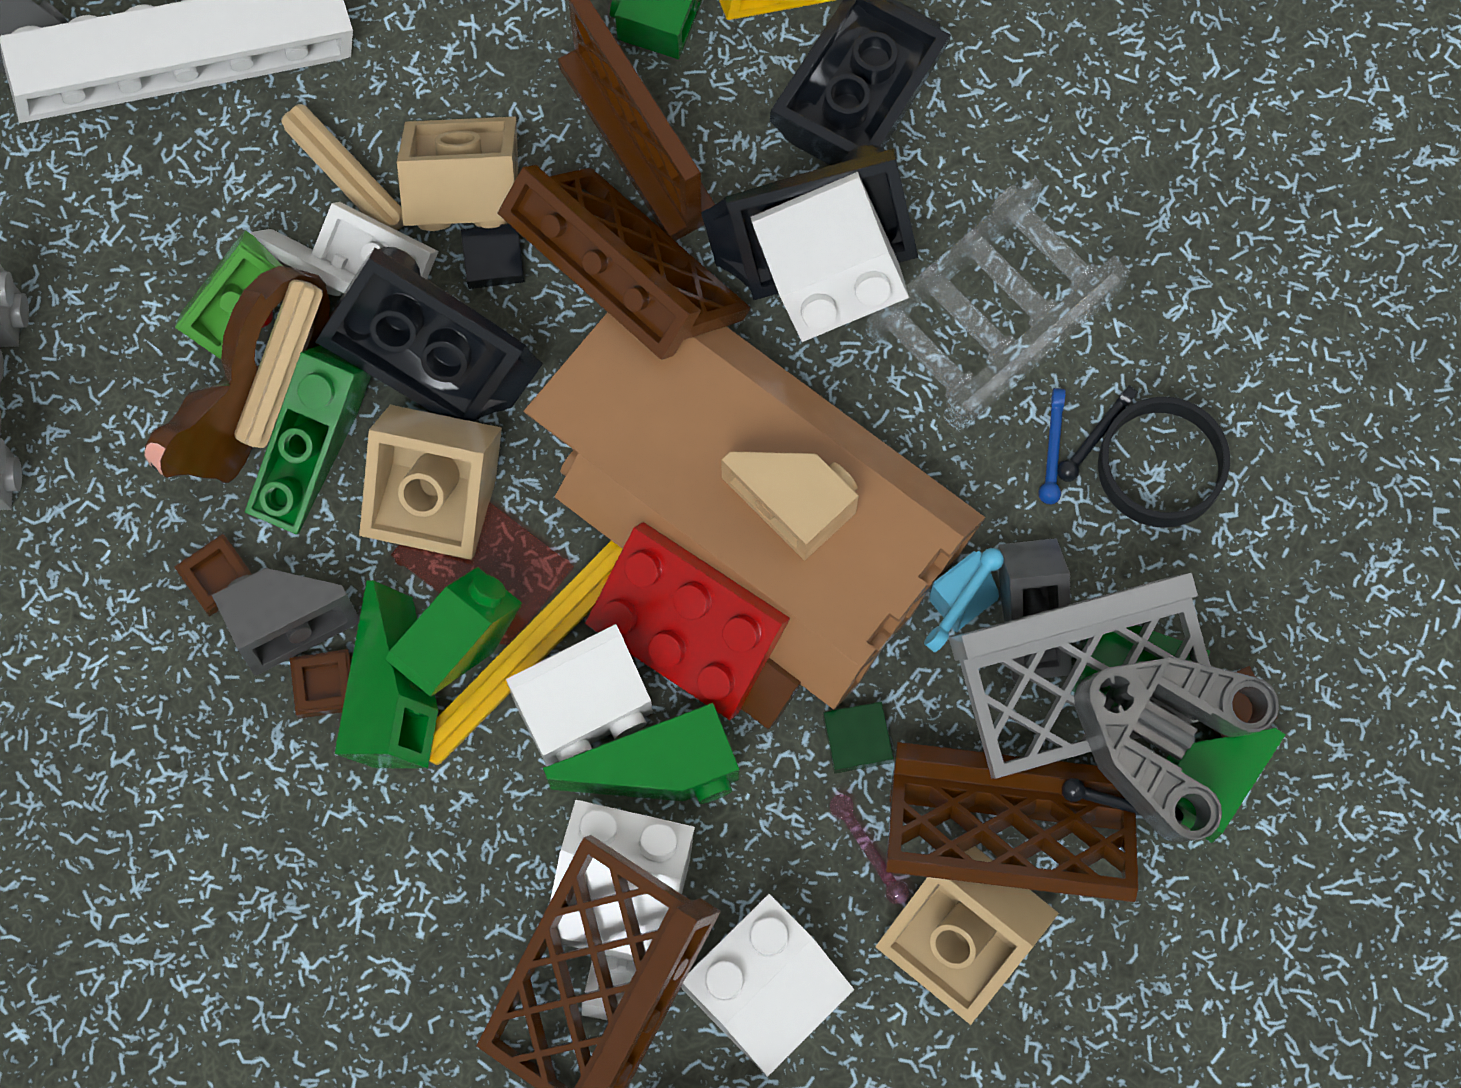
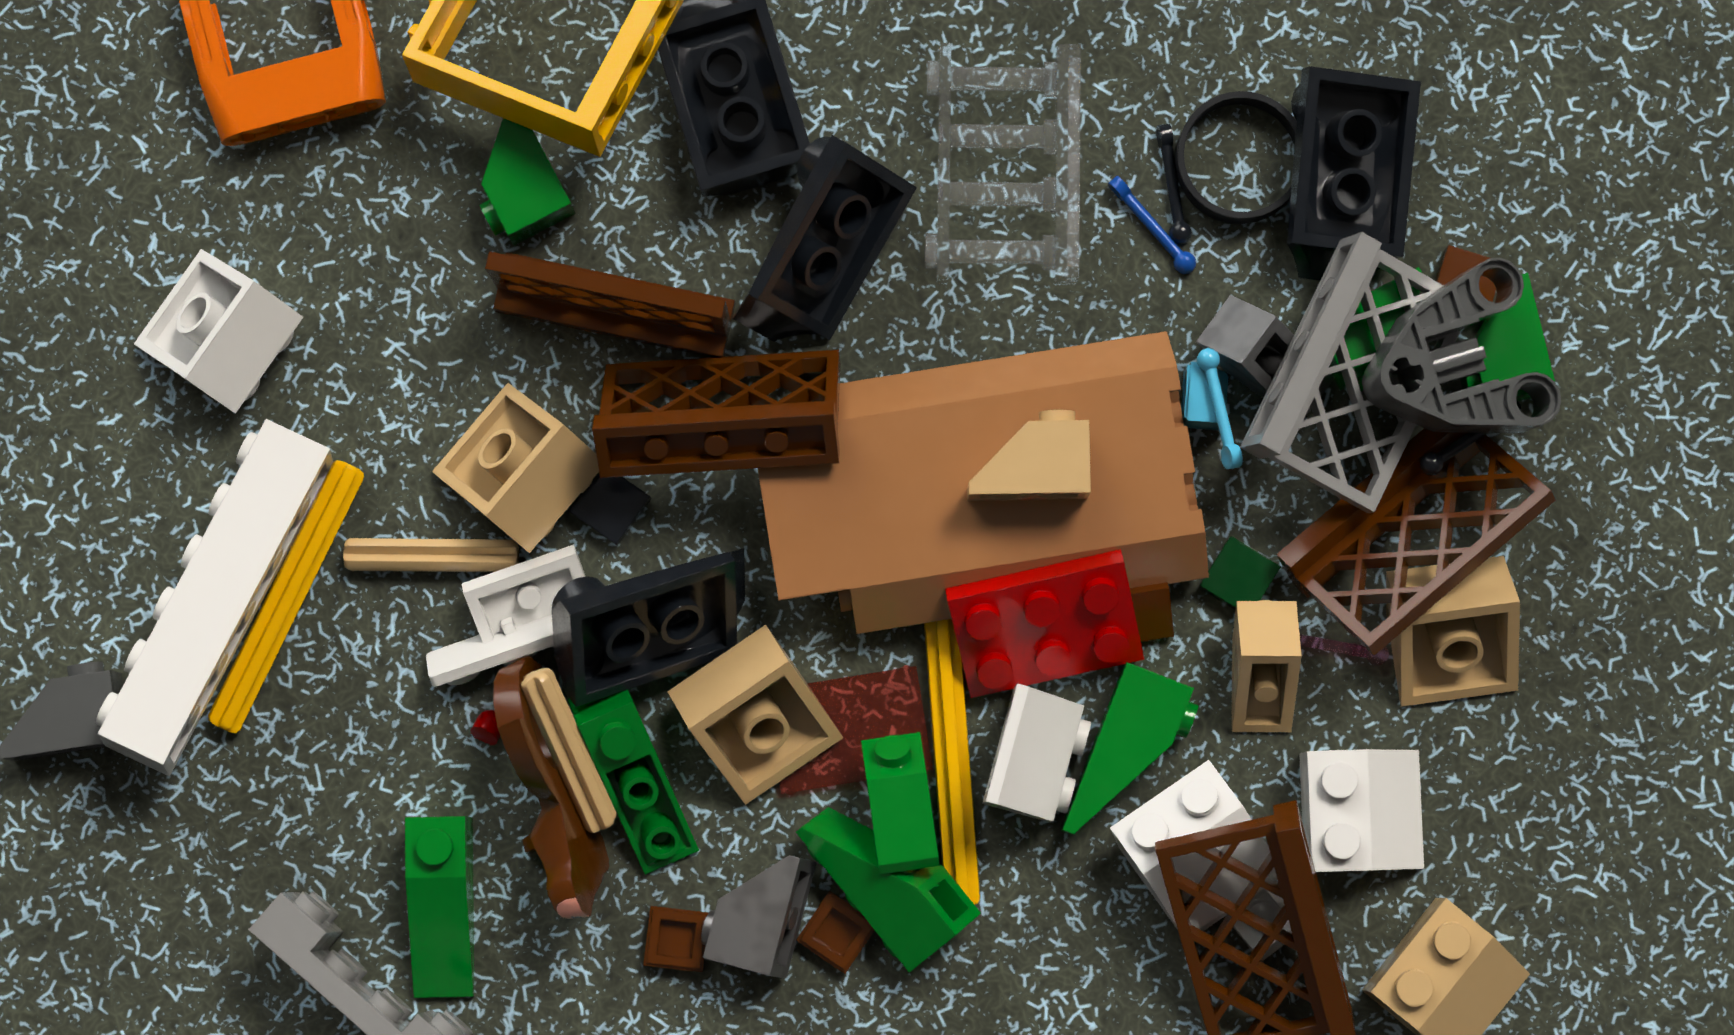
camera: 45 degrees left, 10 degrees up
bright green slope [175,230,283,359] -> none
white slope [751,172,909,342] -> none
none -> yellow axle [208,460,364,733]
none -> green slope [405,816,474,998]
none -> tan slope [1232,600,1302,732]
none -> black slope [1287,66,1421,281]

